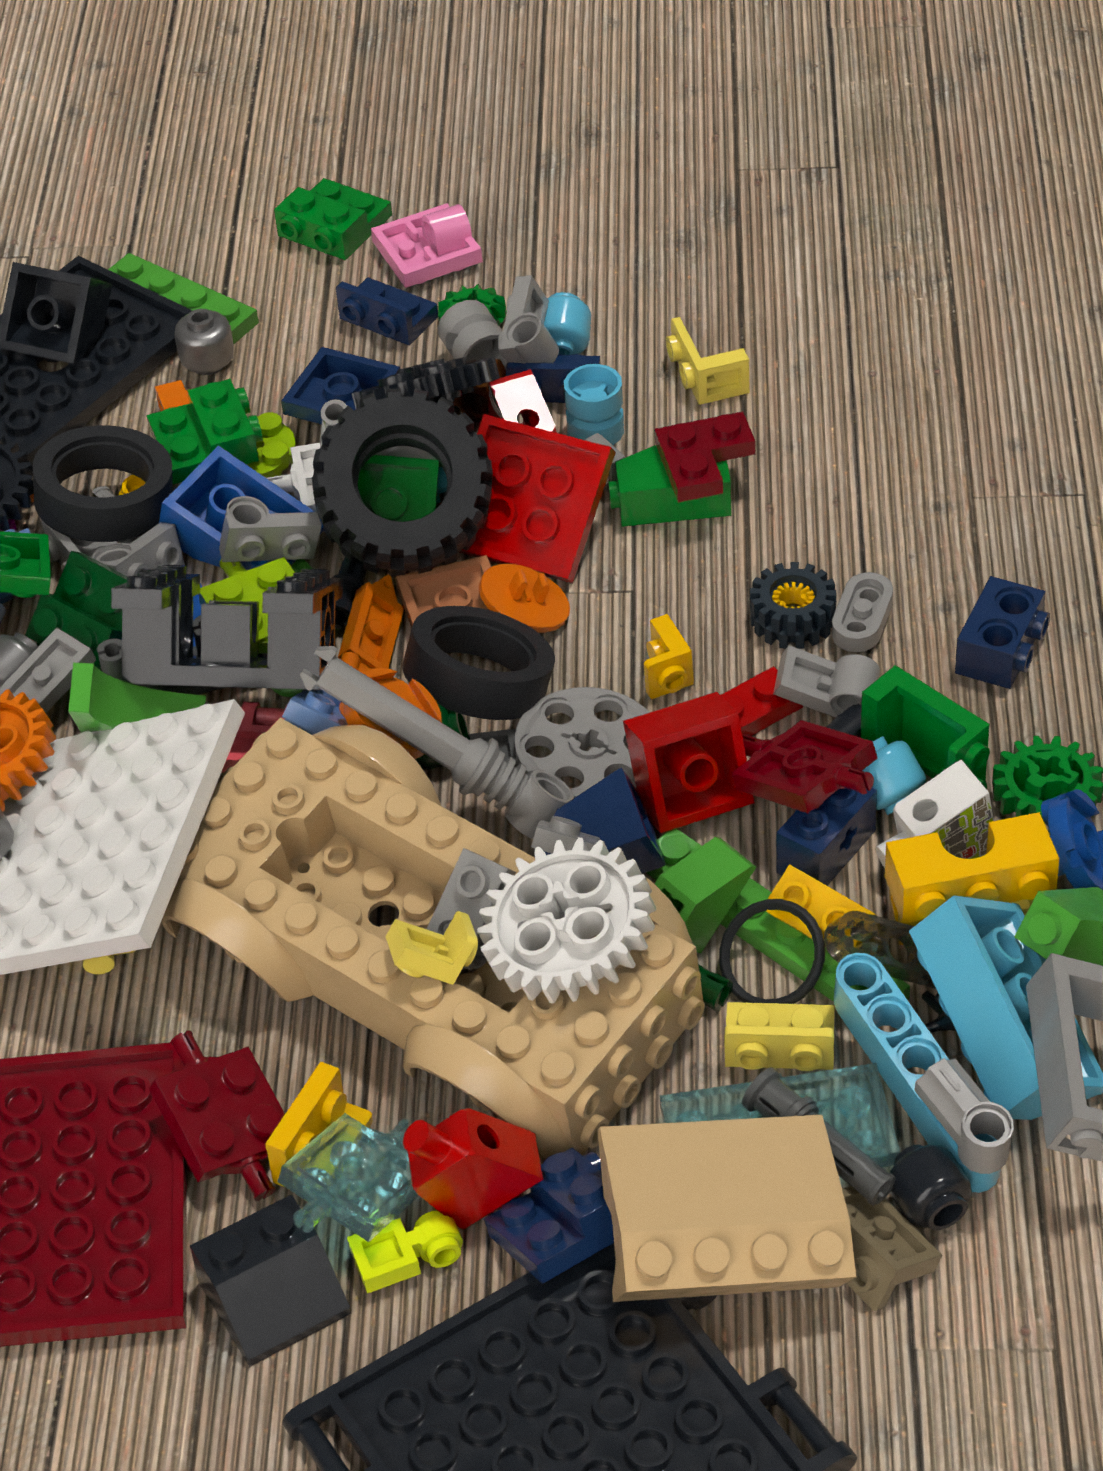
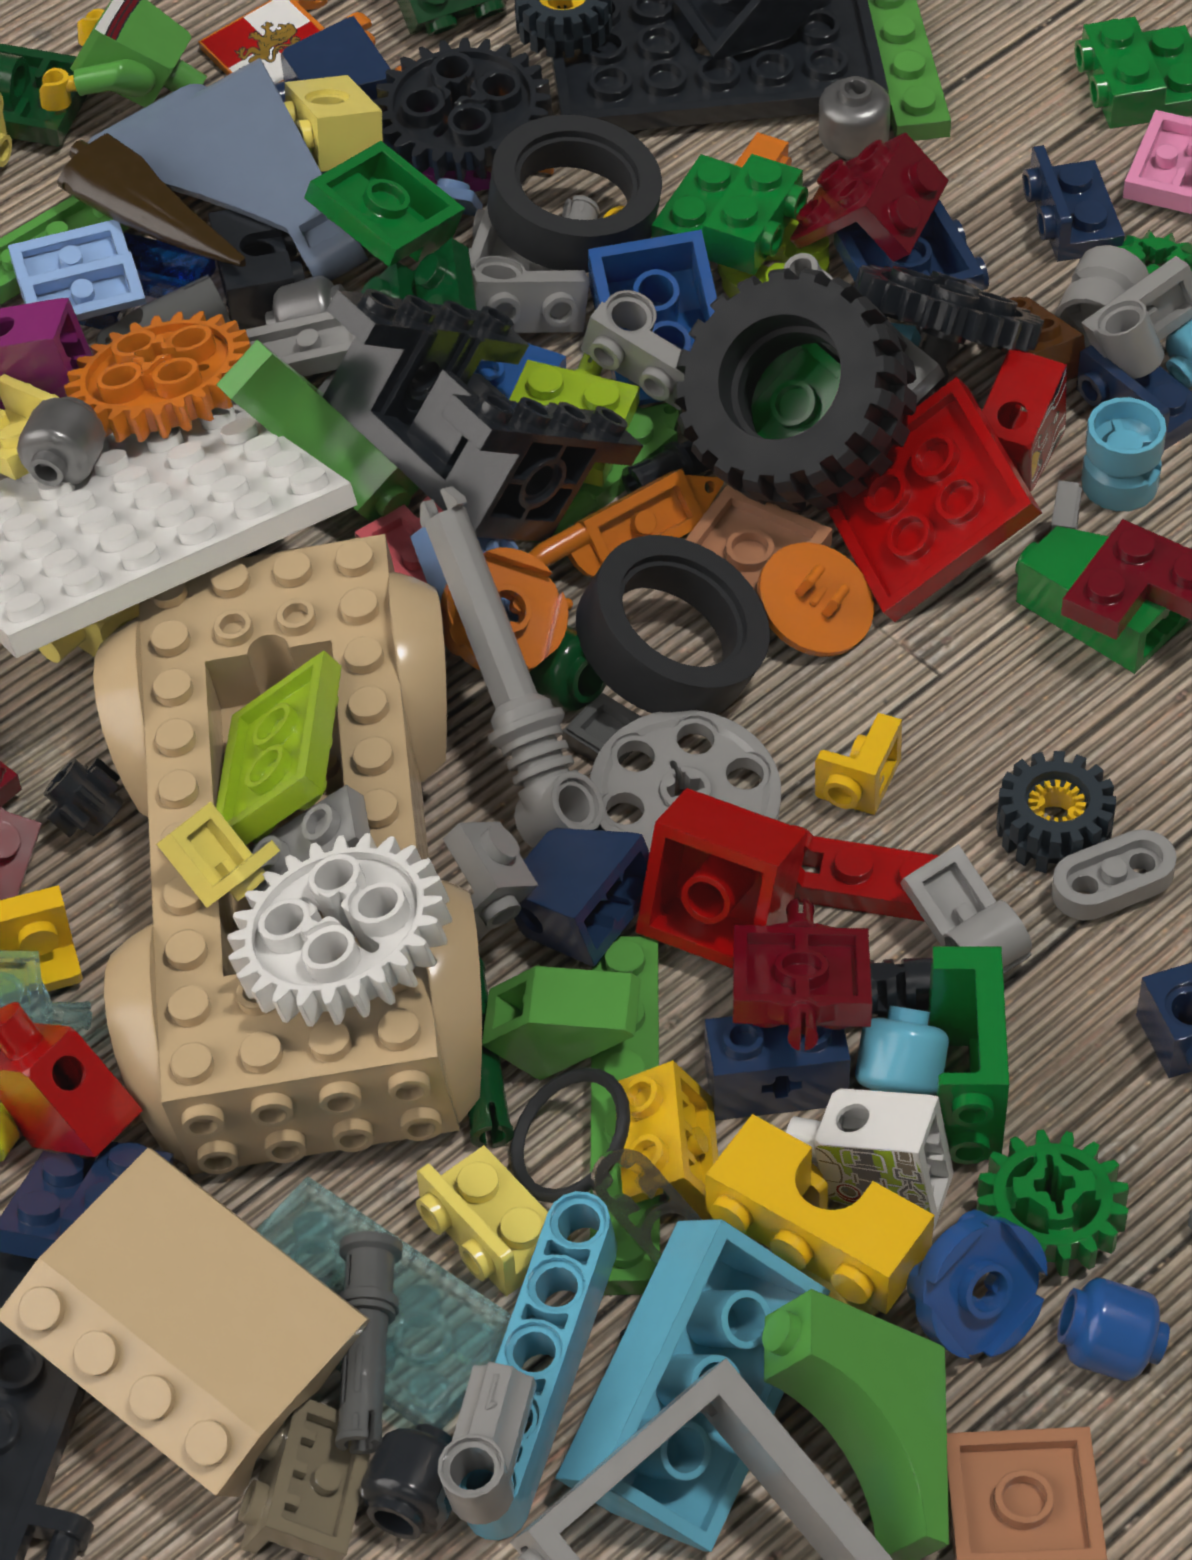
camera: 45 degrees right, 5 degrees up
none -> black gear [43,757,124,838]
none -> lime plate [216,650,342,845]
none -> dark red bracket [790,132,949,262]

